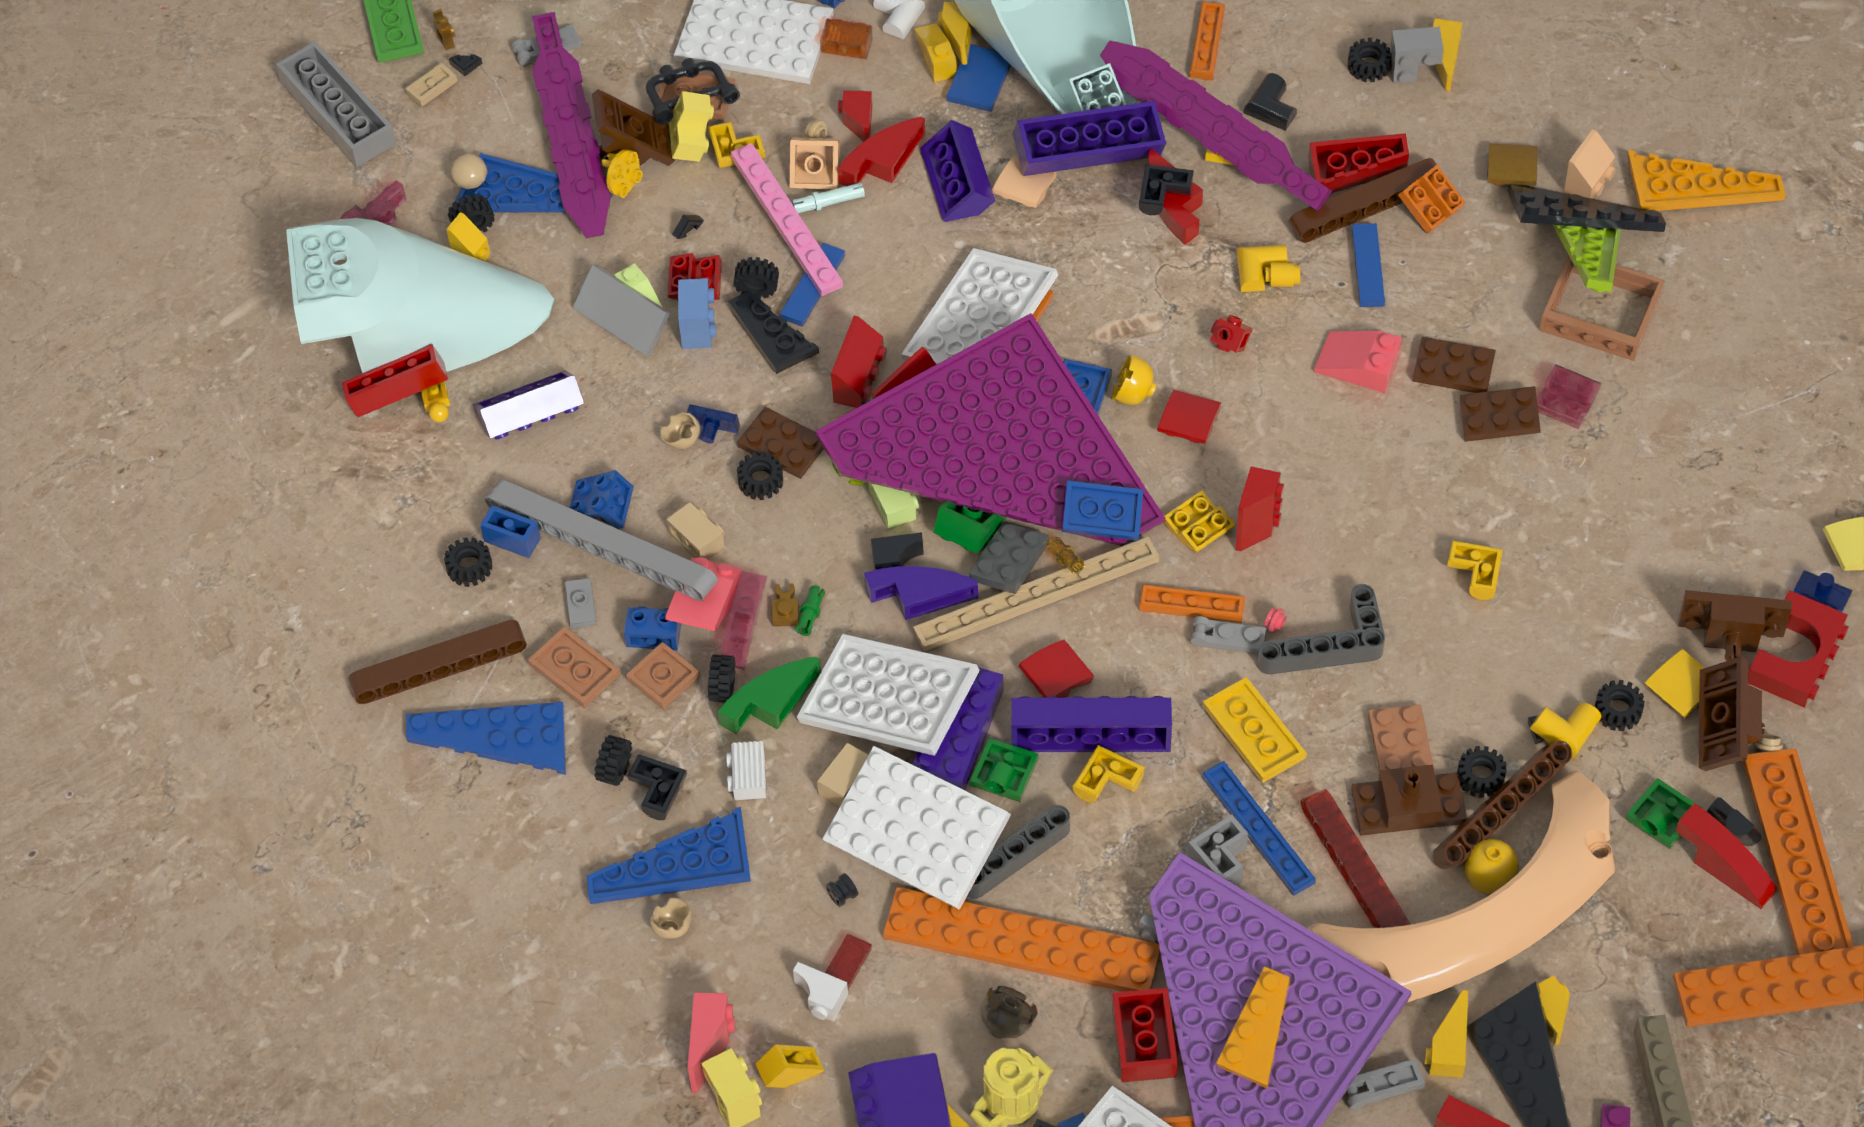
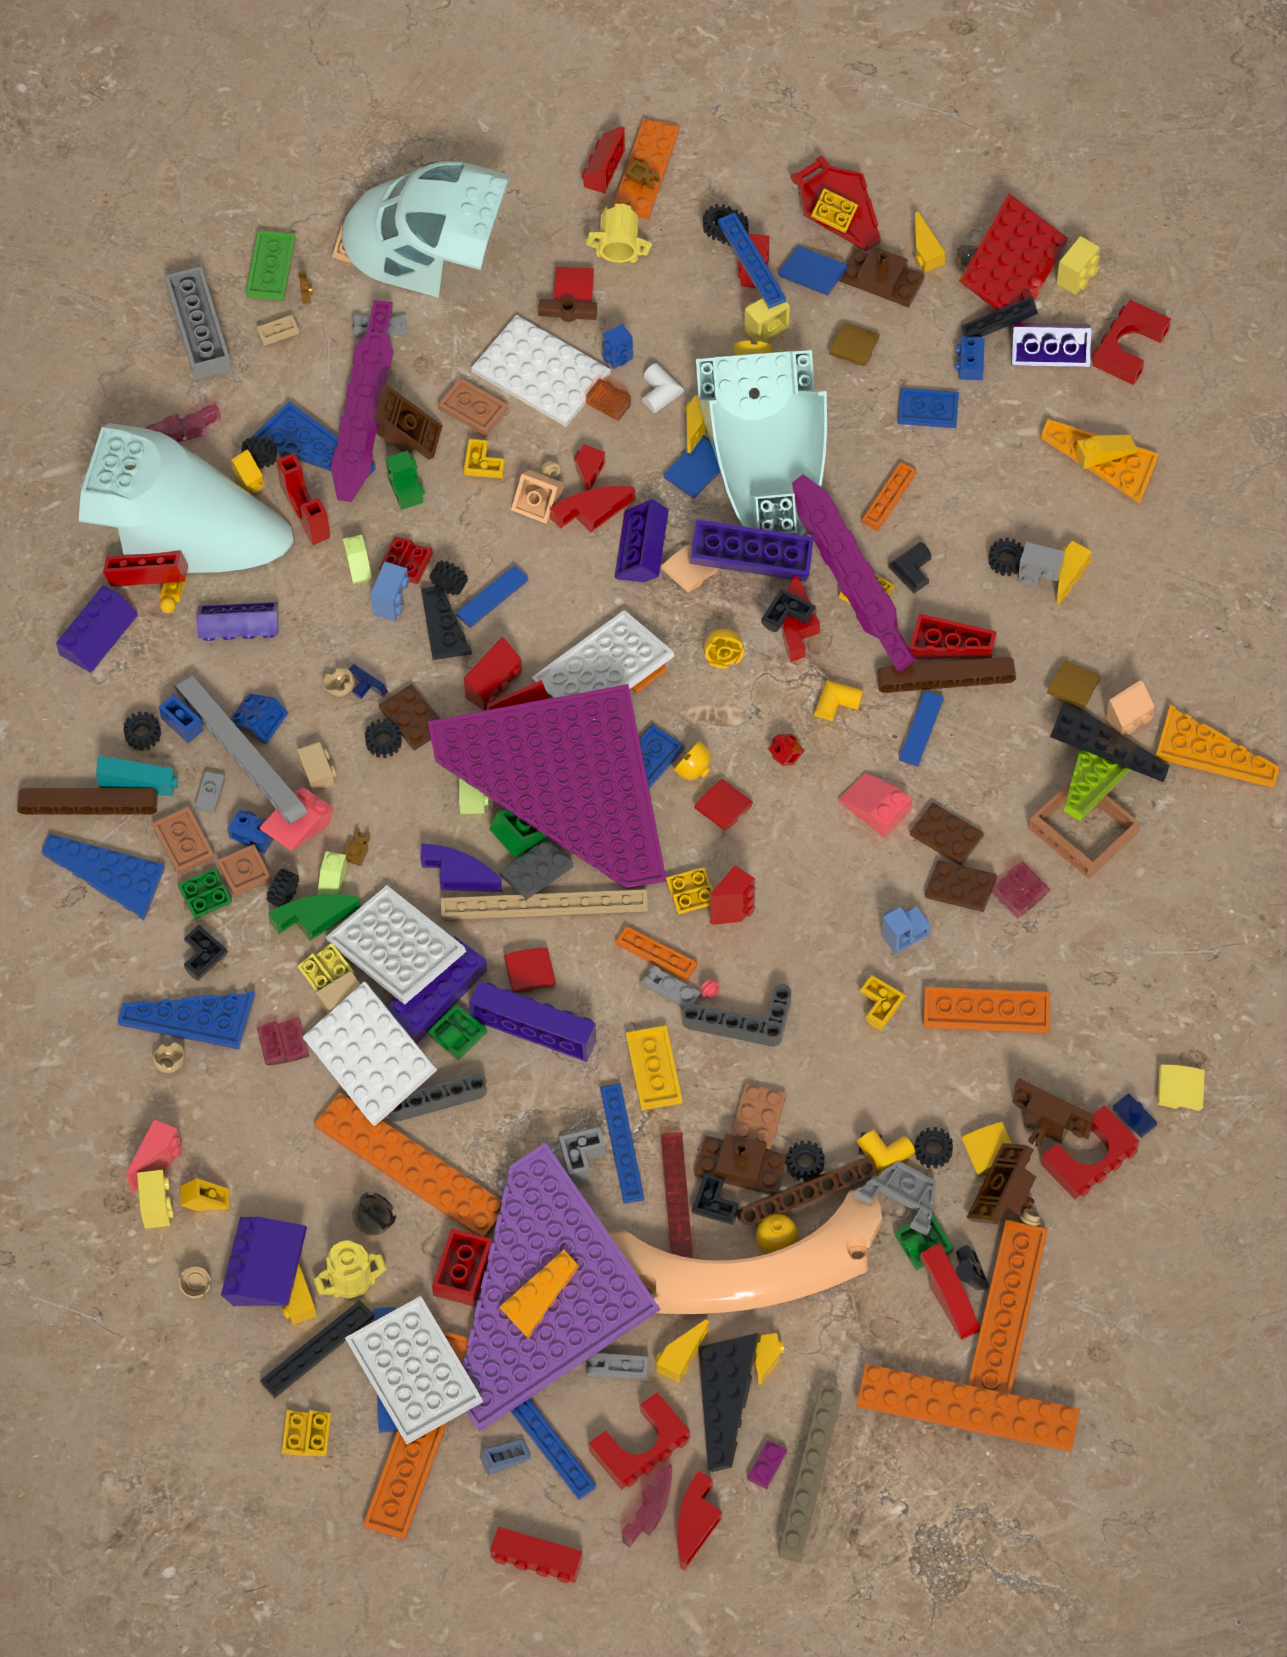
camera: 20 degrees right, 5 degrees up
black tile [449,54,483,76] -> none
tan hair [451,153,488,189] -> none
light grey tile [573,265,670,356] -> none
black tyre [594,735,632,786] -> none
yellow plate [602,149,643,198] -> none
black bar [645,58,740,125] -> none
light yellow brick [668,91,714,162] -> none
black tile [672,215,704,239] -> none
clear pink slope [721,571,767,670] -> none
white brick [727,741,766,800] -> none
bright pink plate [731,143,843,297] -> none
light aqua pin [791,182,865,214] -> none
white arch [793,962,848,1022] -> none
green pin [795,585,825,636] -> none
black wheel [825,873,859,907] -> none
clear red tile [825,933,872,990] -> none
black arch [871,532,924,570] -> none
yellow slope [914,23,957,83] -> none
clear yellow pin [1047,537,1084,574] -> none
blue plate [1062,480,1143,541] -> none
yellow brick [1073,745,1145,803] -> none
yellow brick [1265,262,1300,287] -> none
orange slope [1398,165,1466,233] -> none
none -> dark purple slope [56,585,138,673]
none -> teal slope [96,756,178,796]
none -> green slope [178,868,232,919]
none -> clear pink slope [257,1017,309,1065]
none -> red arch [276,453,330,545]
none -> light yellow slope [297,943,357,992]
none -> yellowish green slope [317,851,347,895]
none -> green brick [386,451,425,510]
none -> black brick [692,1173,739,1225]
none -> yellow cylinder [704,628,744,668]
none -> light grey wing [853,1161,936,1236]
none -> medium blue brick [882,907,931,954]
none -> orange plate [924,987,1050,1033]

